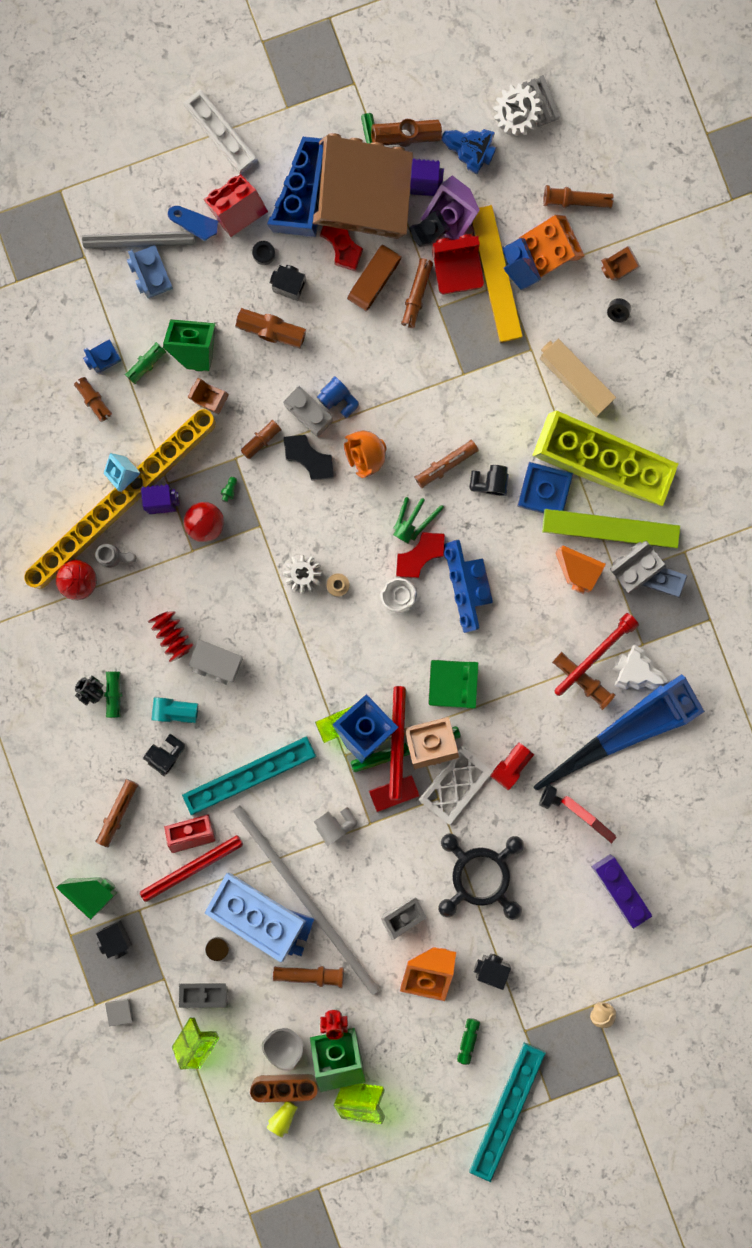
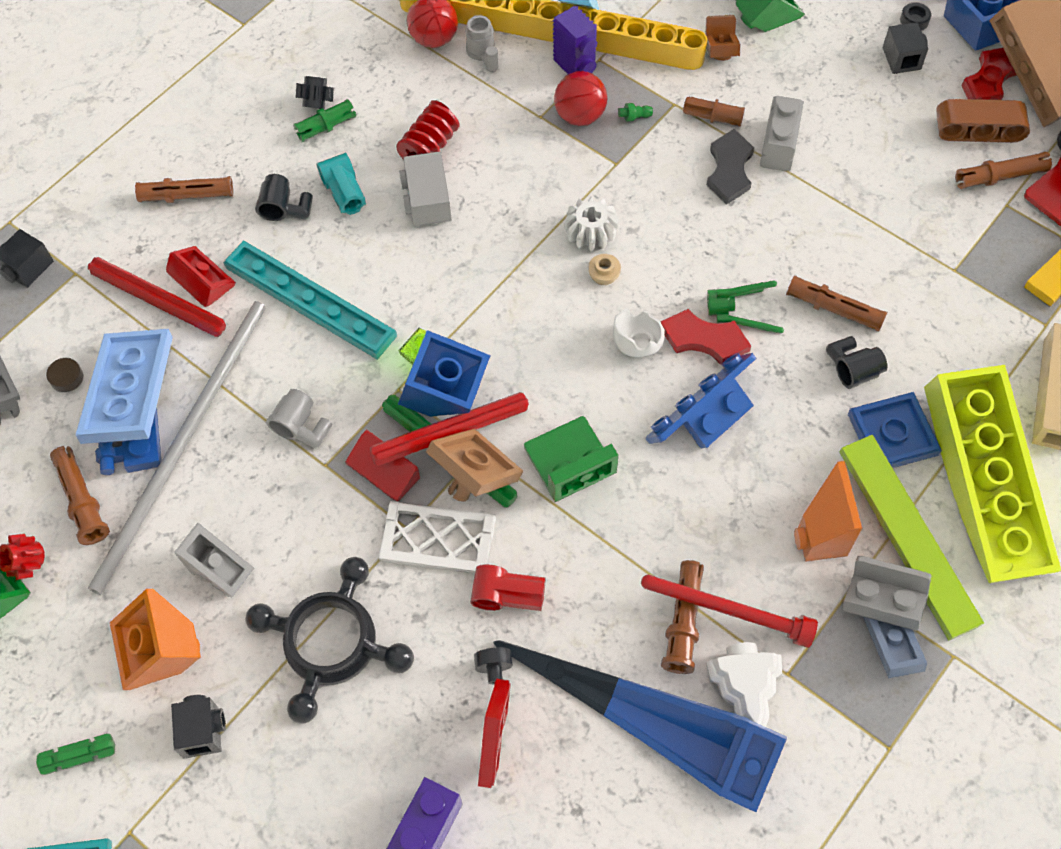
camera: 65 degrees right, 25 degrees down
green slope [56,877,117,920] -> none
dark orange piece [235,308,306,349] -> none
blue piece [317,376,359,418] -> none
orange cylinder [344,430,387,478] -> none

